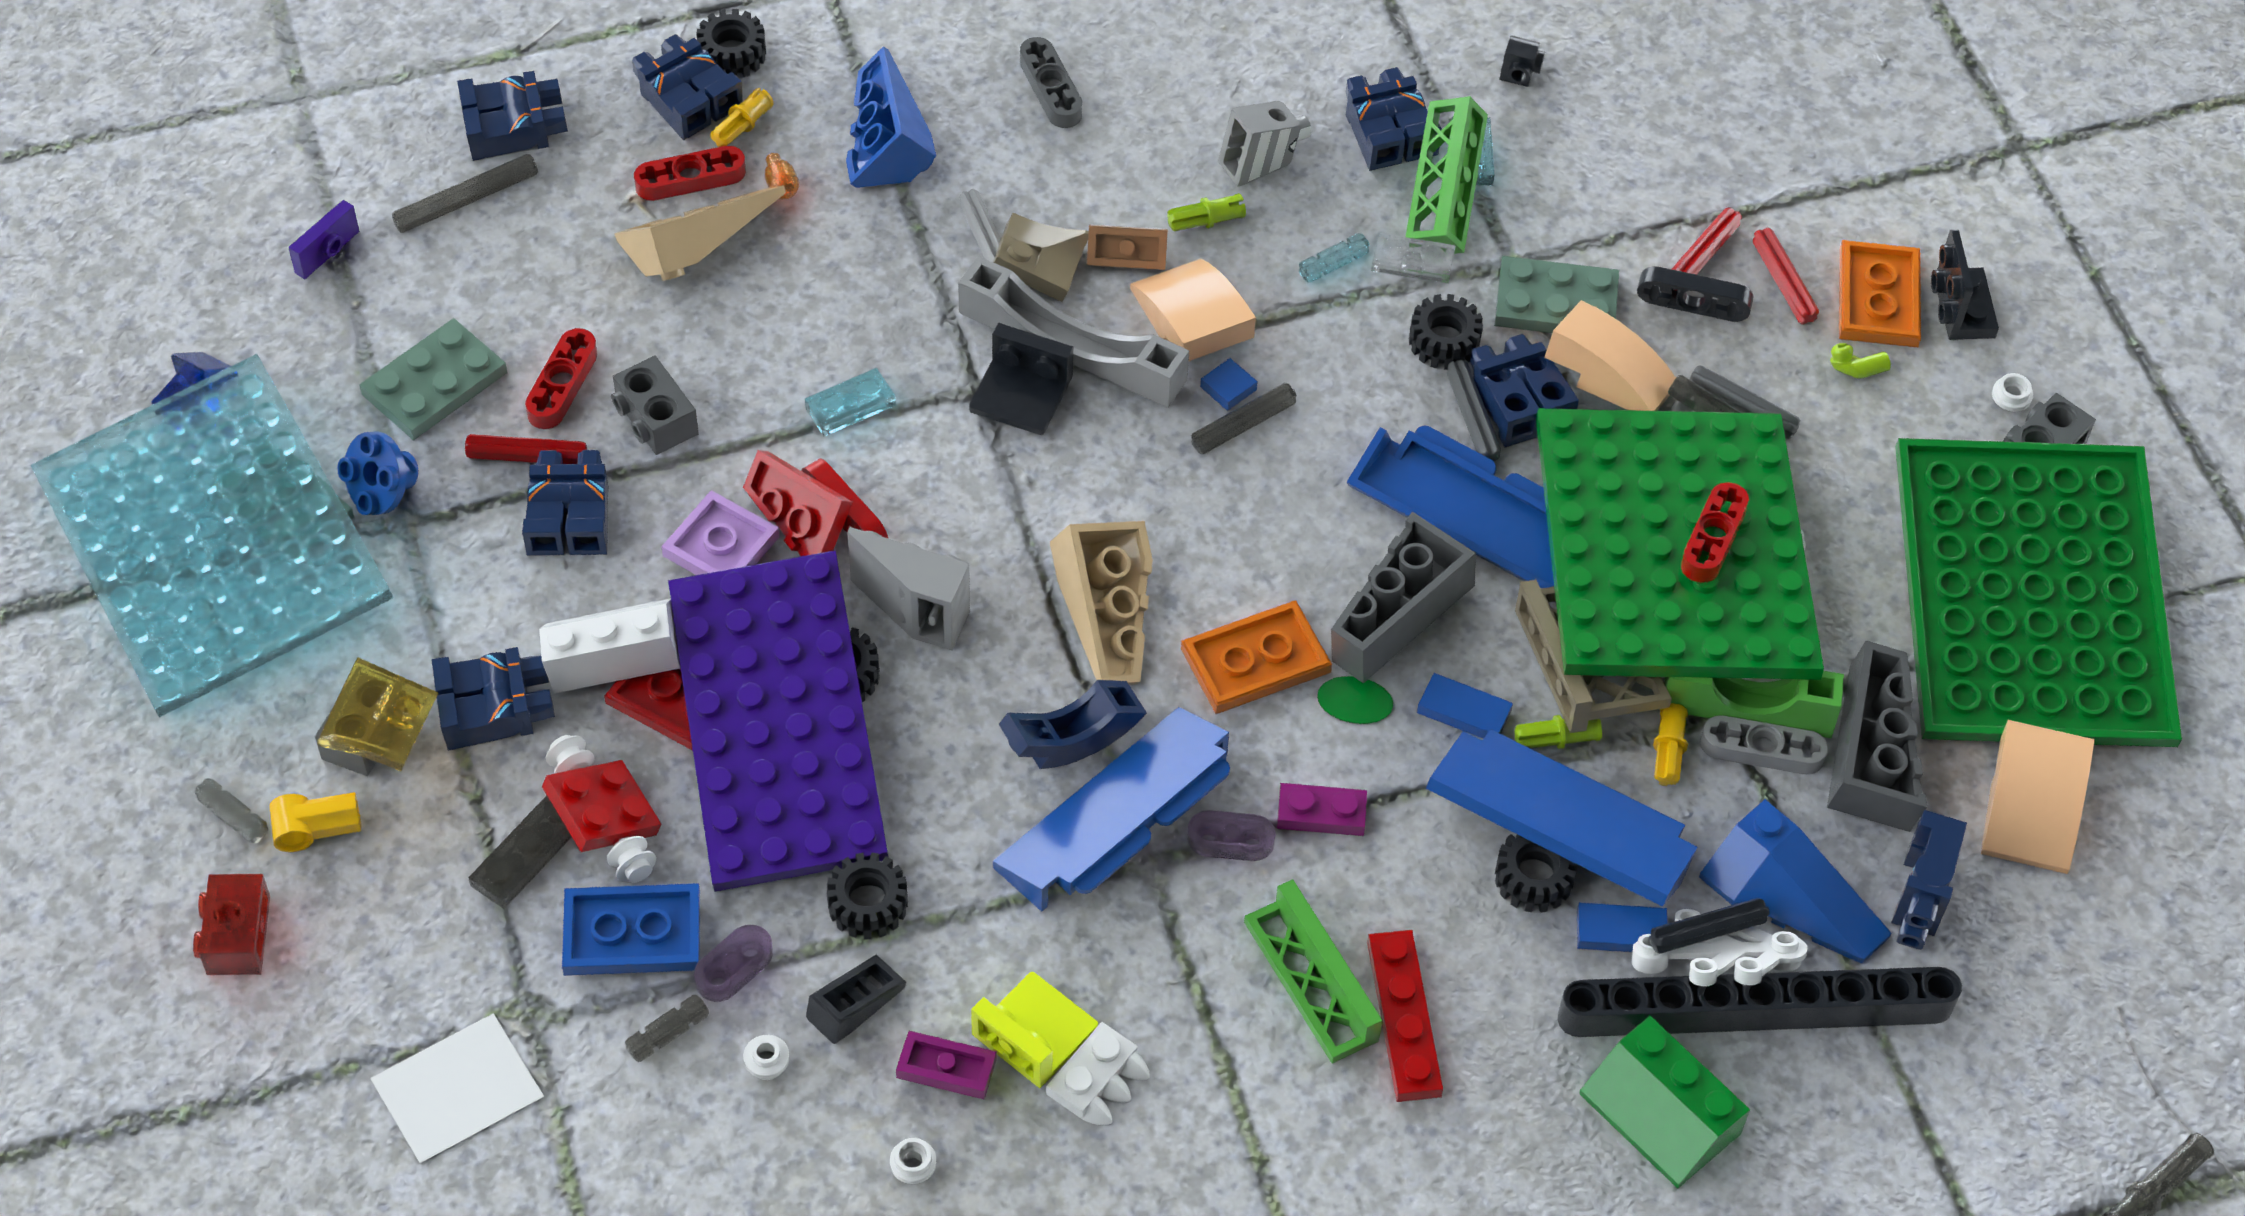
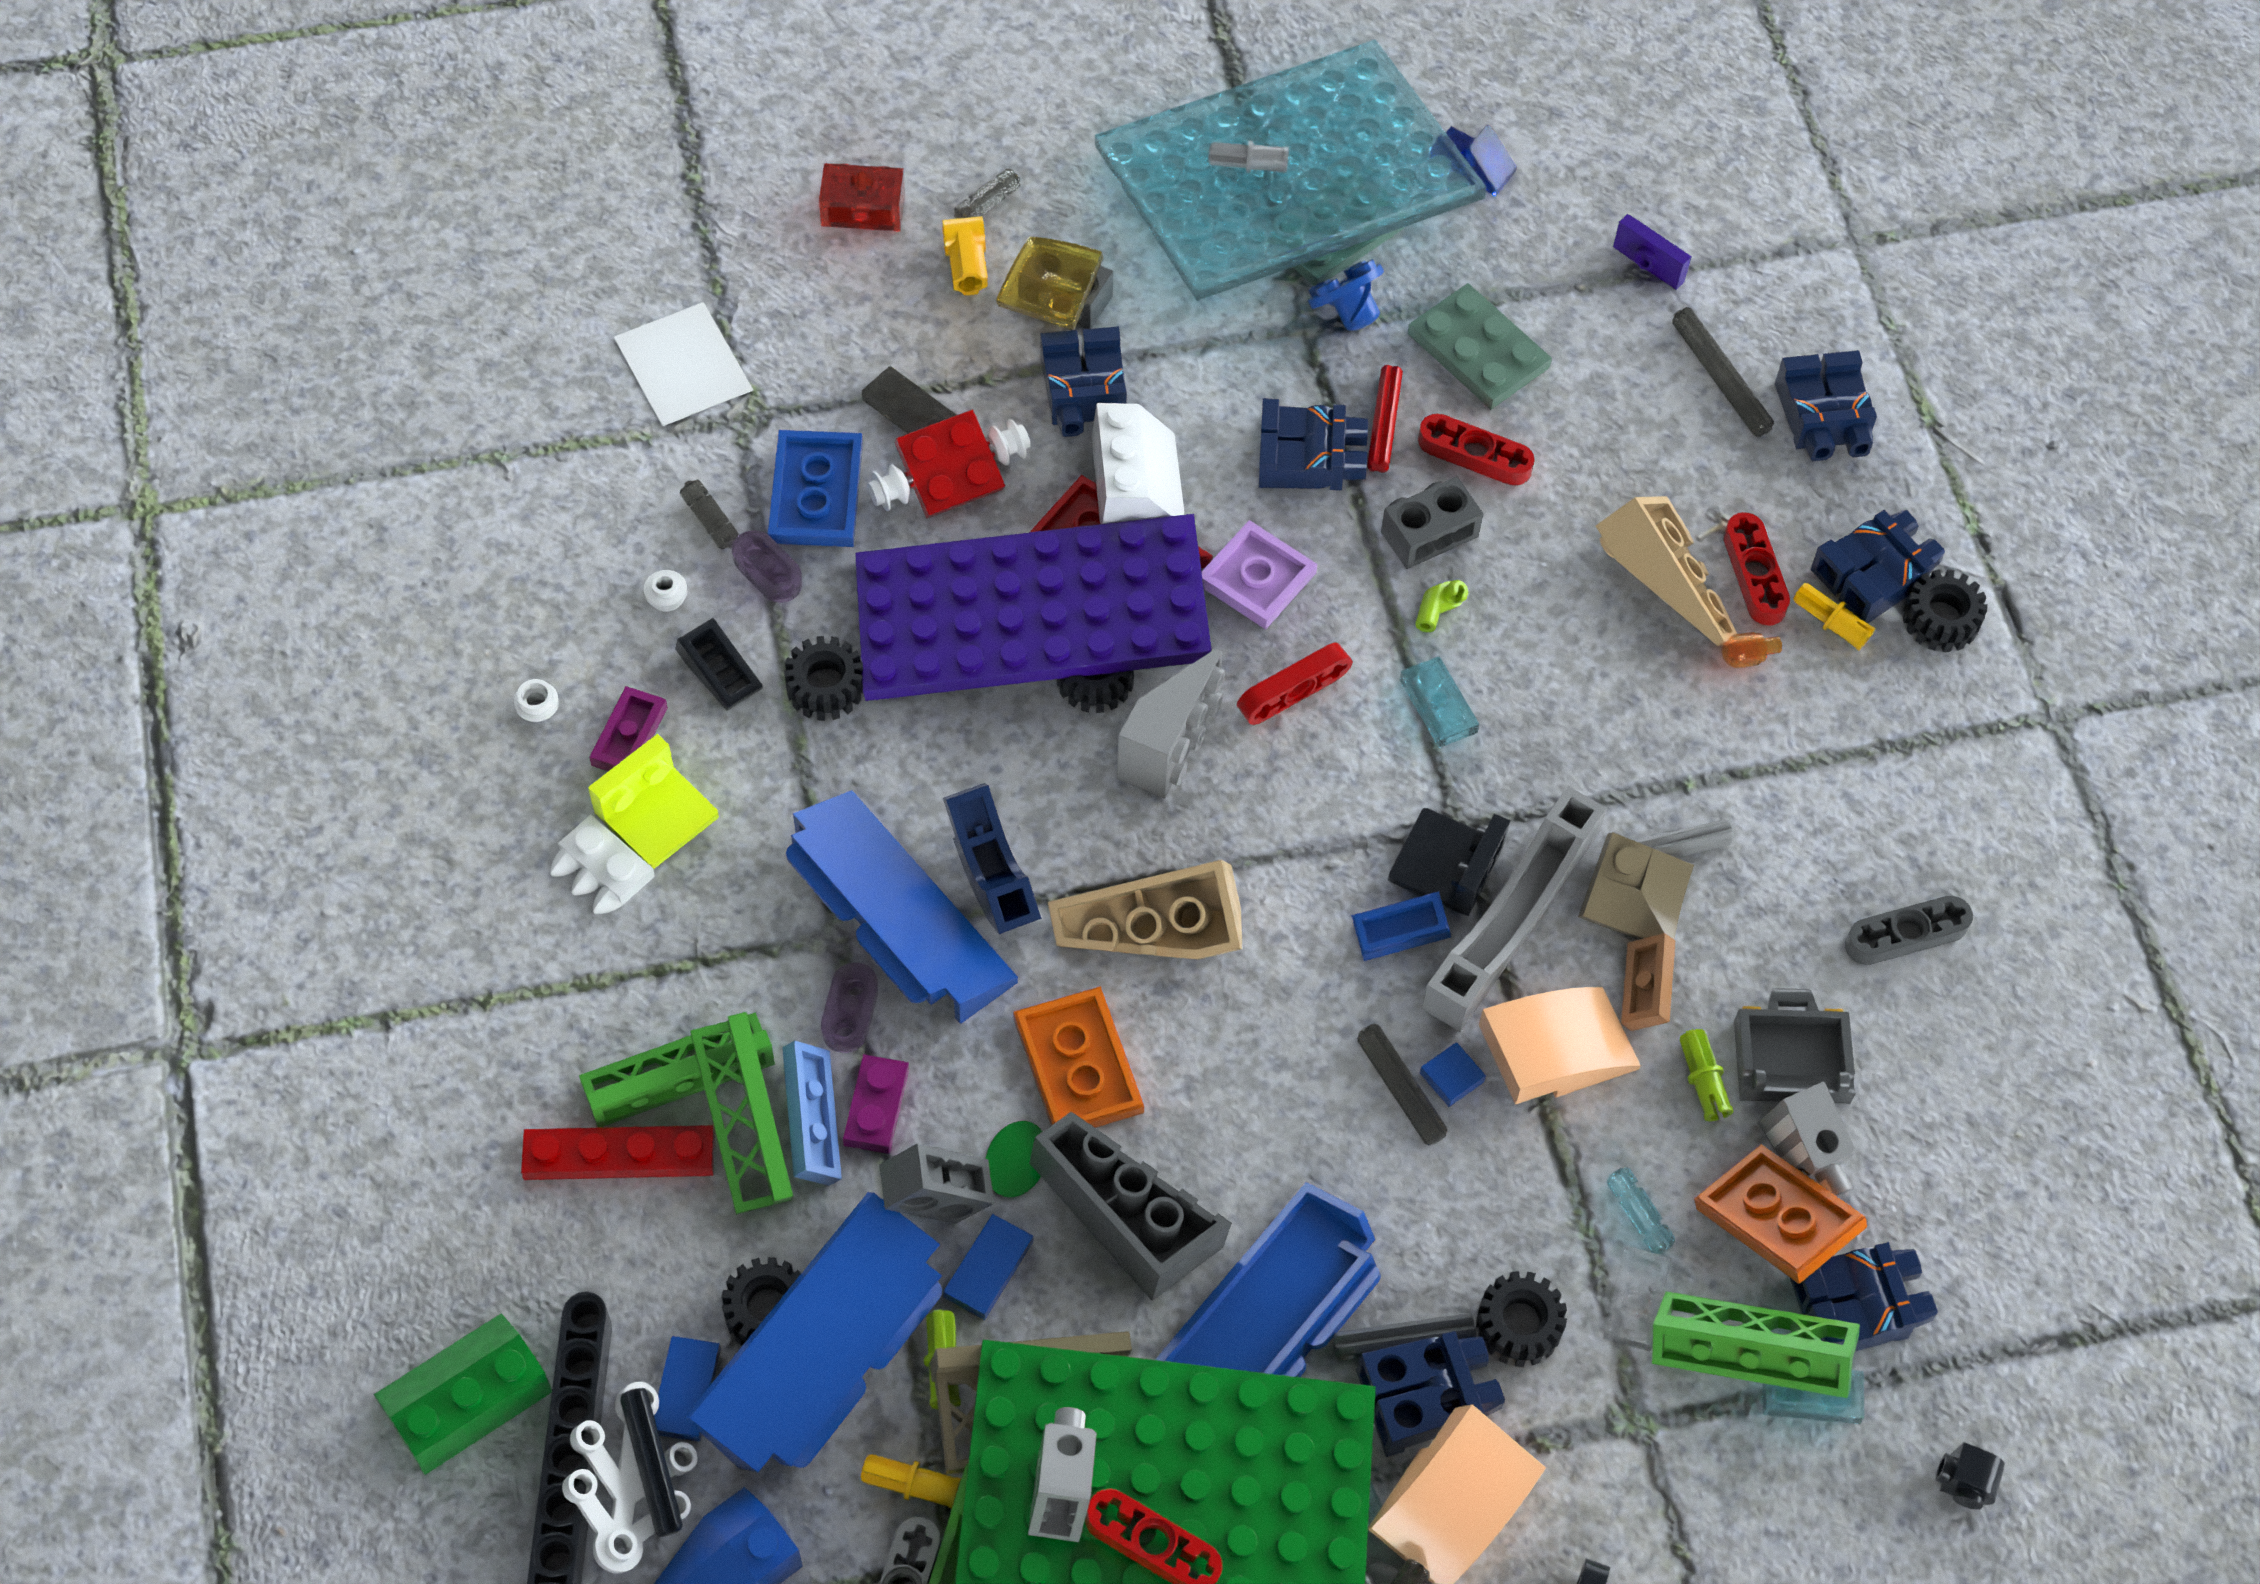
camera: 95 degrees right, 5 degrees up
wing [743,450,853,556] -> none
blue wedge [846,46,936,188] -> none
sand green plate [1494,256,1619,333] -> none
none -> bright green fence [690,1012,793,1215]
none -> medium blue plate [782,1040,842,1186]
none -> dark grey brick [879,1143,994,1224]
none -> light grey torso [1028,1407,1096,1542]
none -> light grey axle [1208,141,1289,173]
none -> blue tile [1351,891,1451,961]
none -> lime arm [1415,580,1469,632]
none -> orange tile [1694,1144,1867,1284]
none -> dark grey piece [1734,988,1856,1104]

